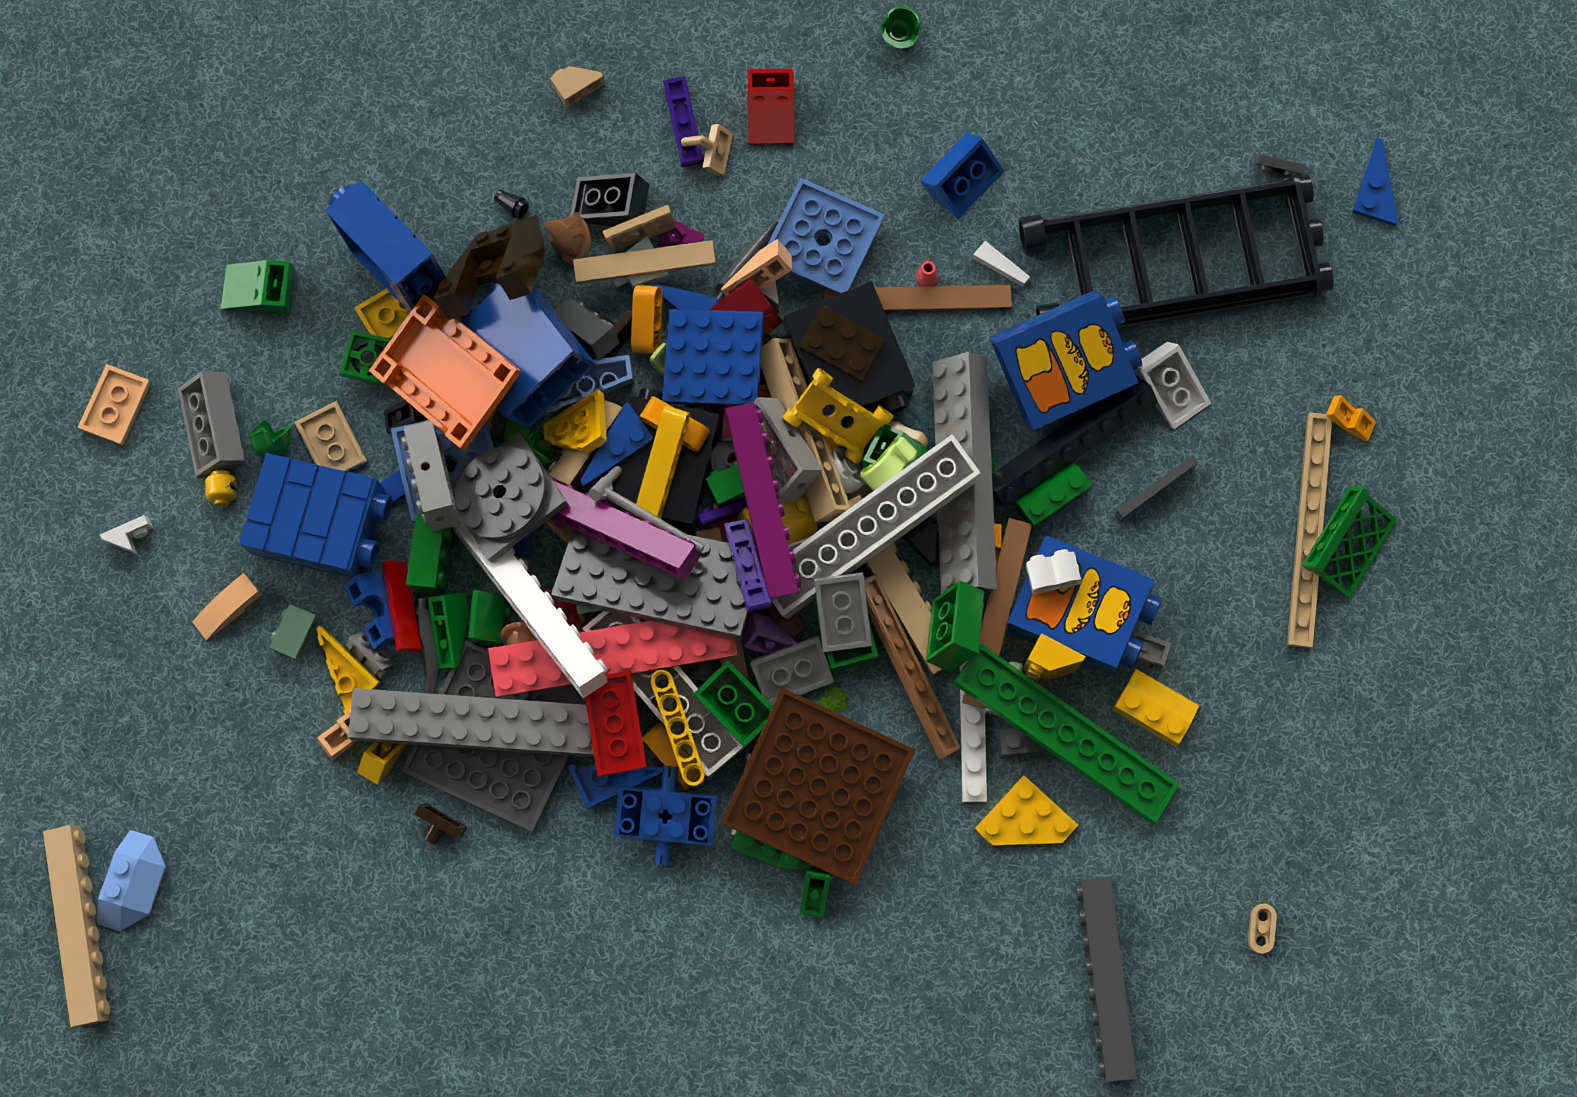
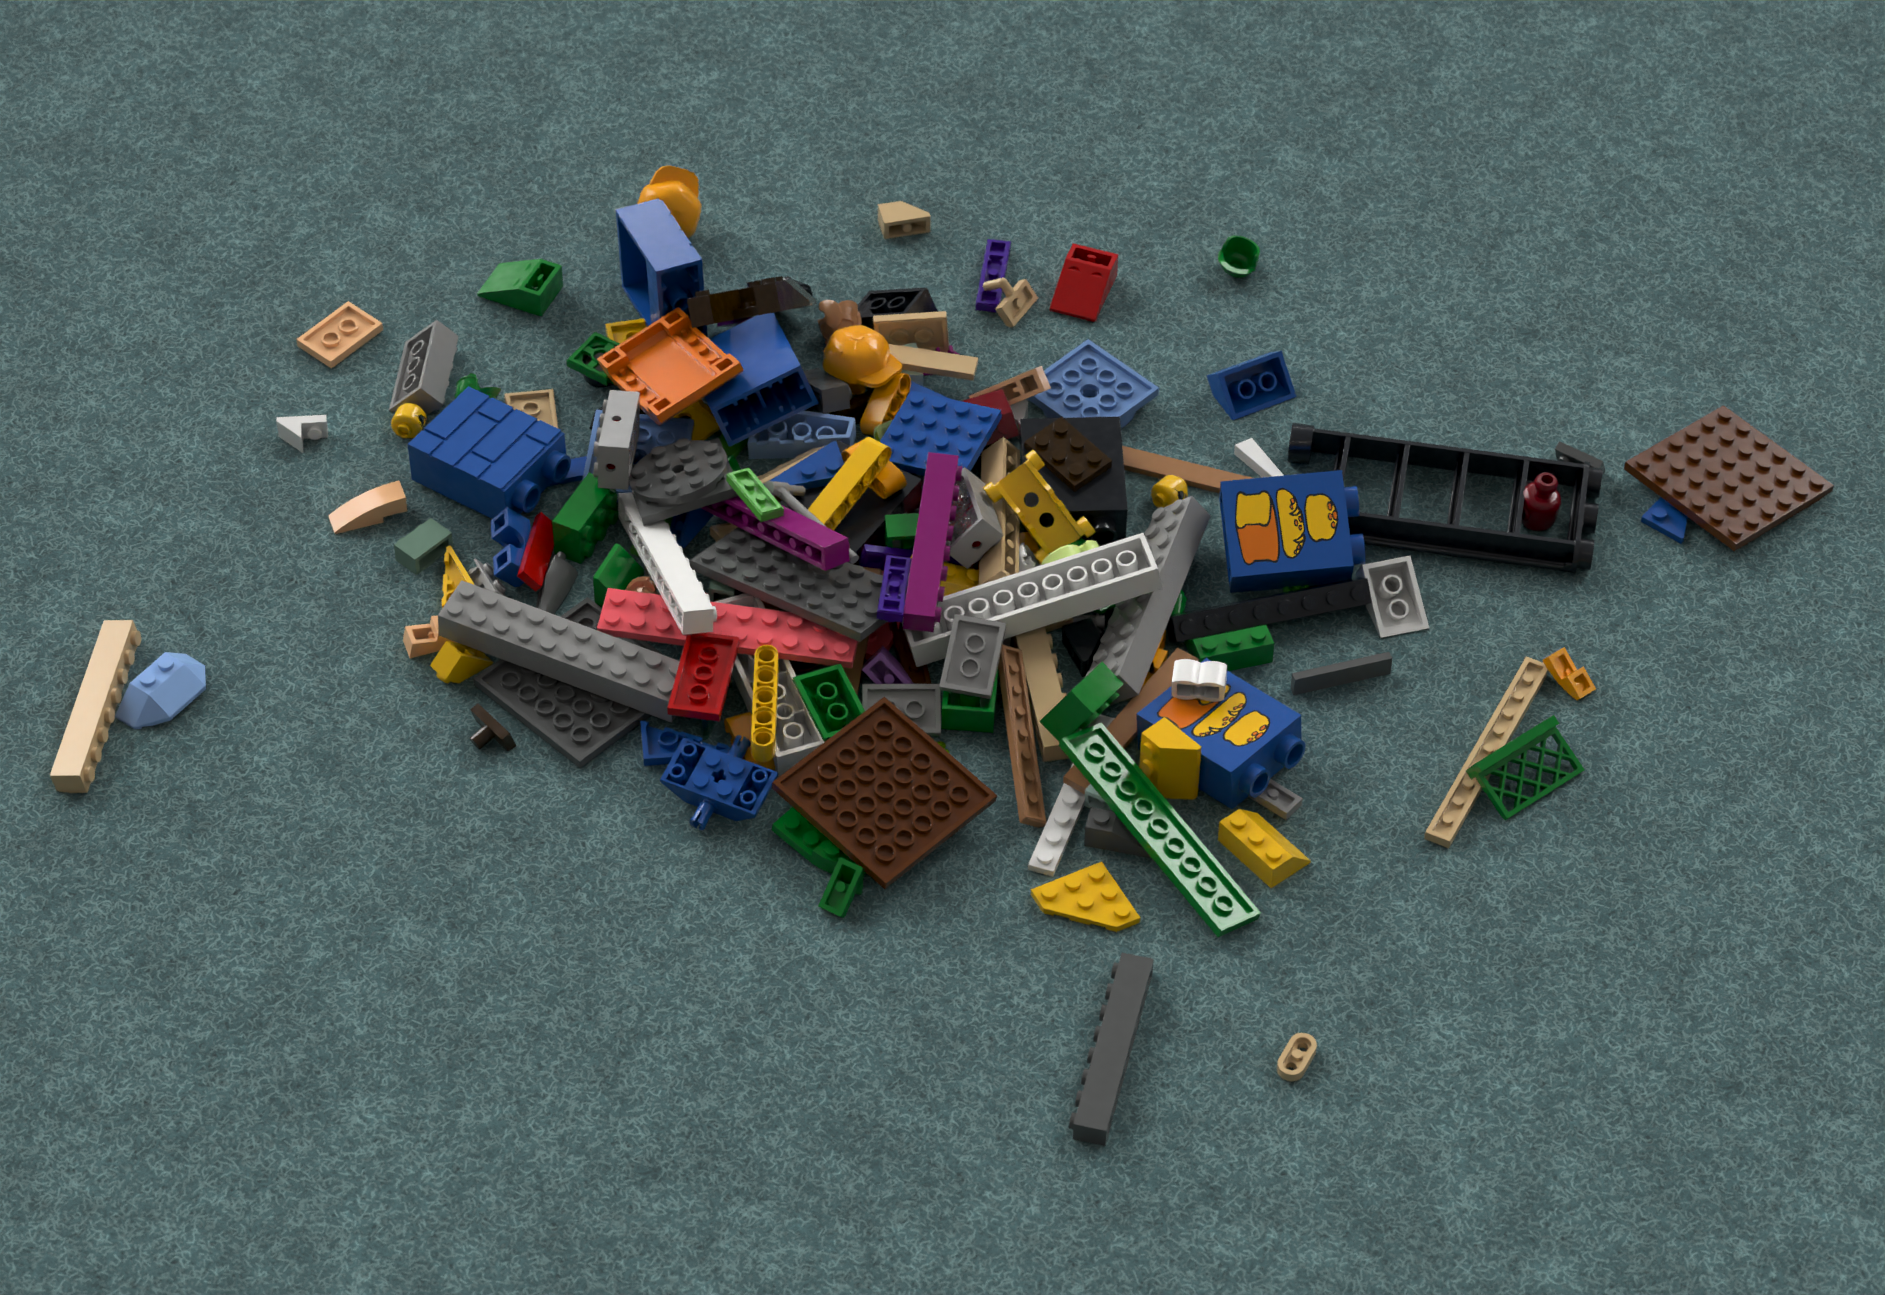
camera: 15 degrees right, 30 degrees down
green slope [428,592,469,669] -> none
yellow plate [543,389,607,453] -> none
coral cone [916,261,939,287] -> none
none -> light orange piece [637,165,701,238]
none -> bright green tile [726,468,784,522]
none -> light orange piece [822,325,903,395]
none -> yellow head [1151,475,1188,508]
none -> dark red piece [1521,473,1561,532]
none -> reddish brown plate [1624,405,1834,551]

